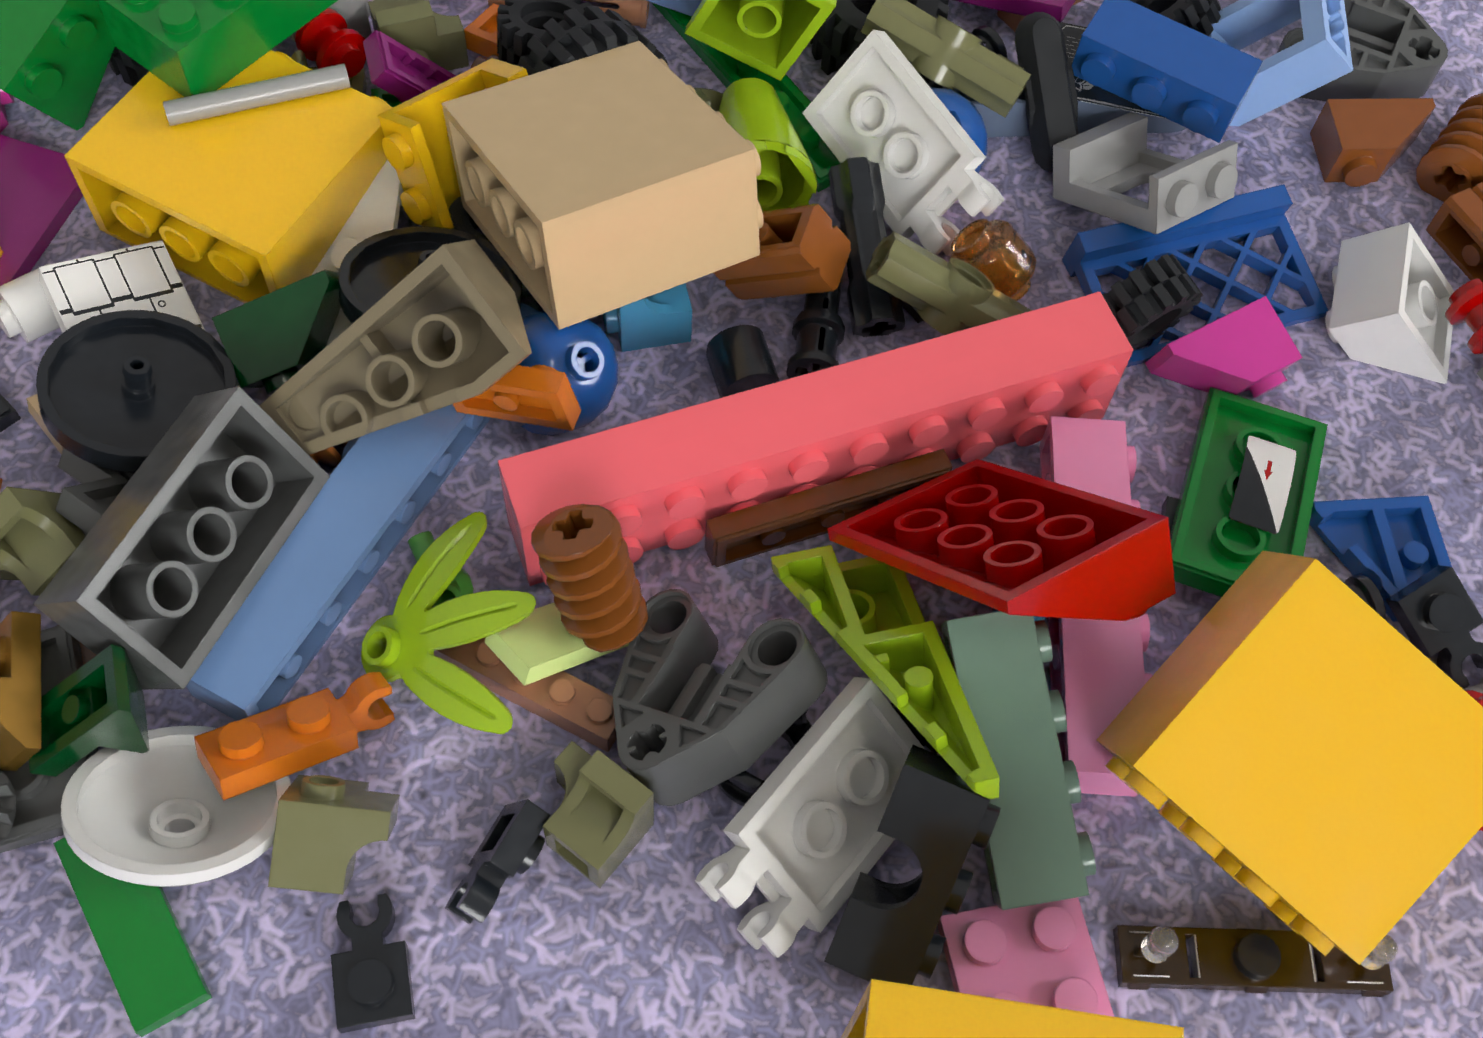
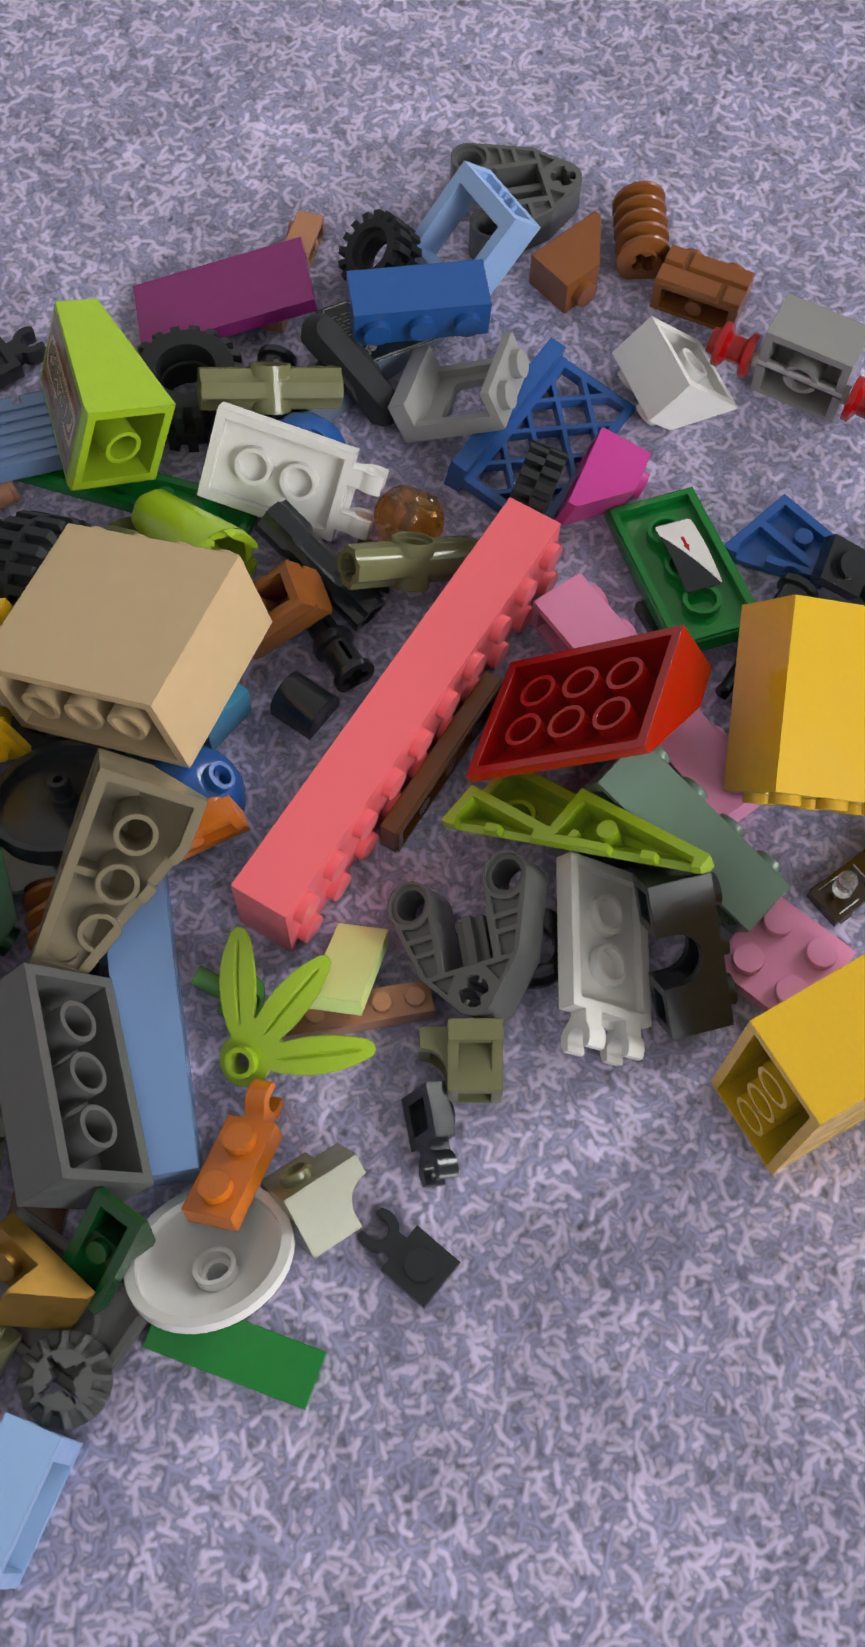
camera: 35 degrees left, 5 degrees up
dark orange piece [531,504,648,652] -> none

